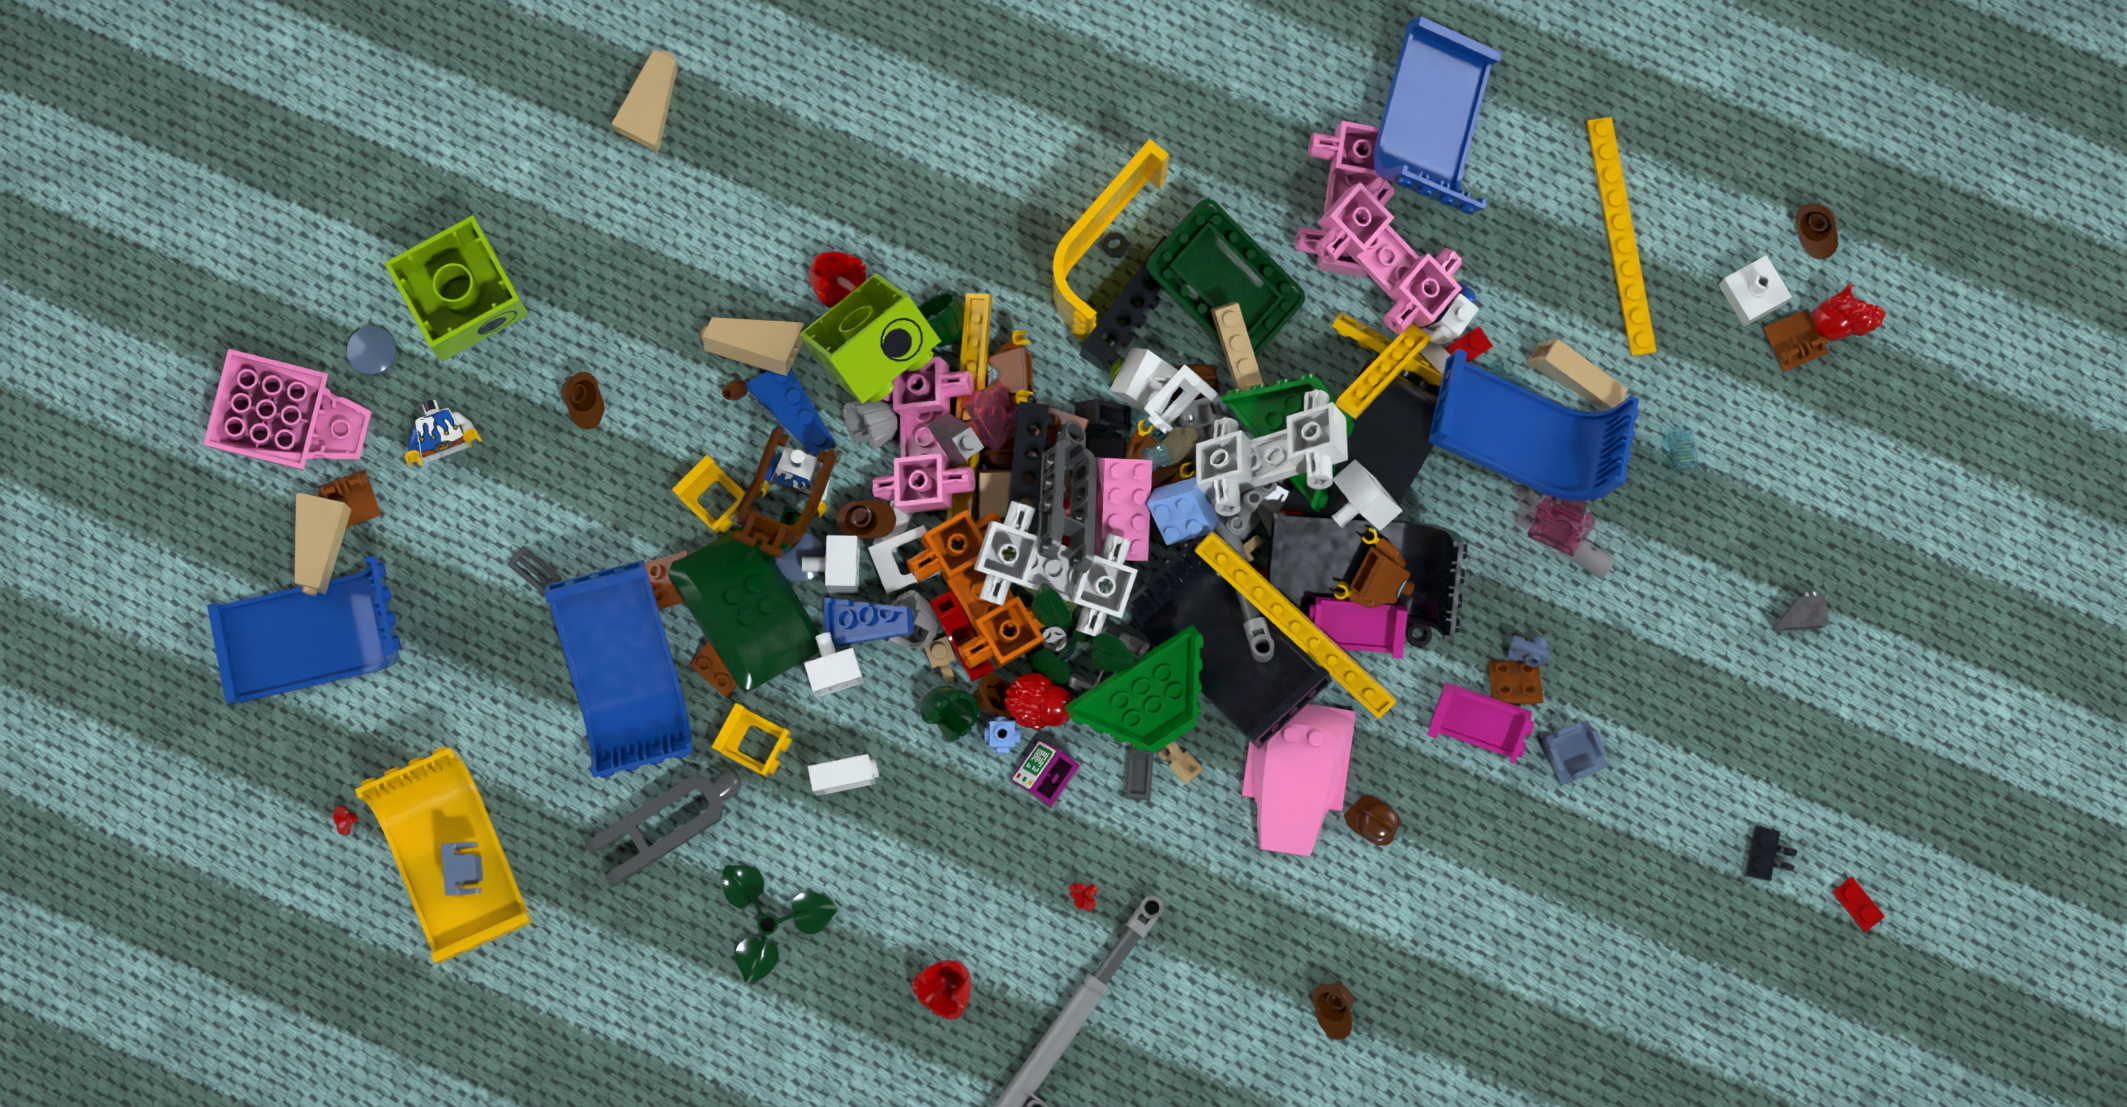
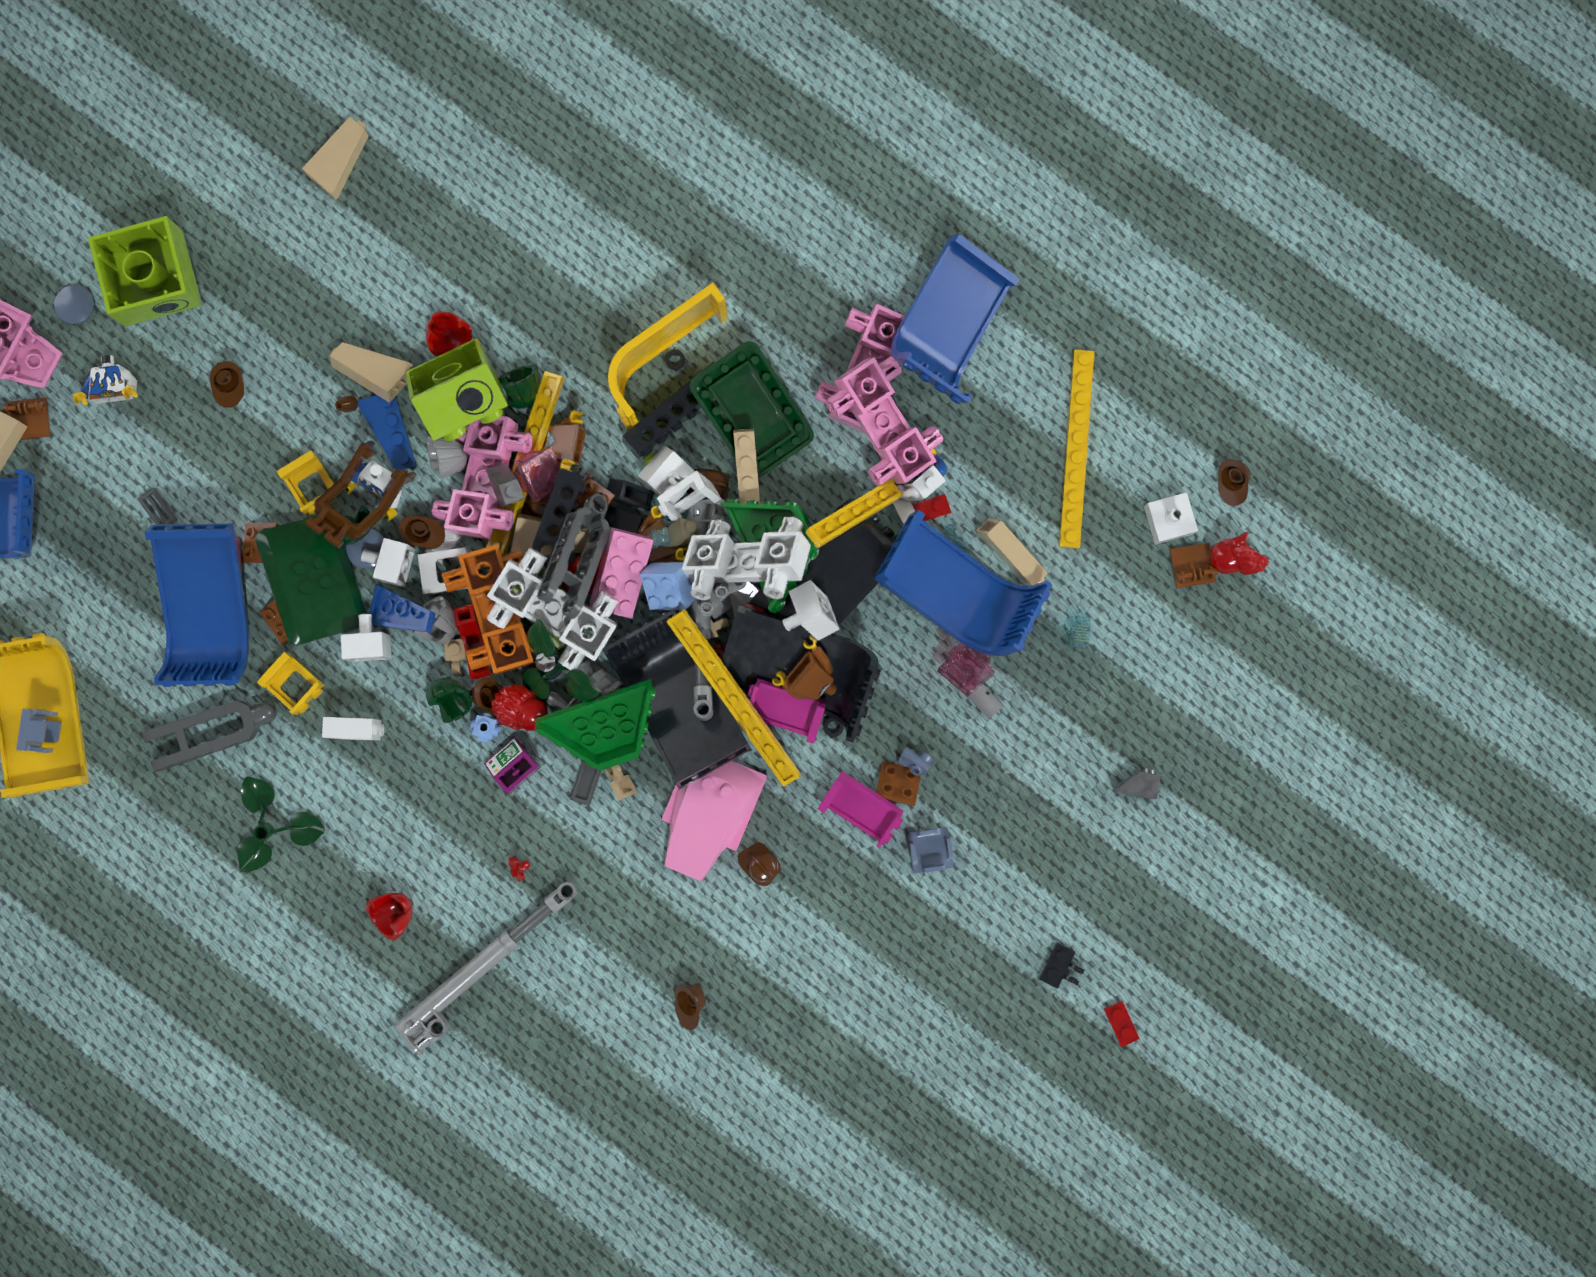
camera: 15 degrees right, 5 degrees up
yellow plate [1332,312,1443,386] -> none

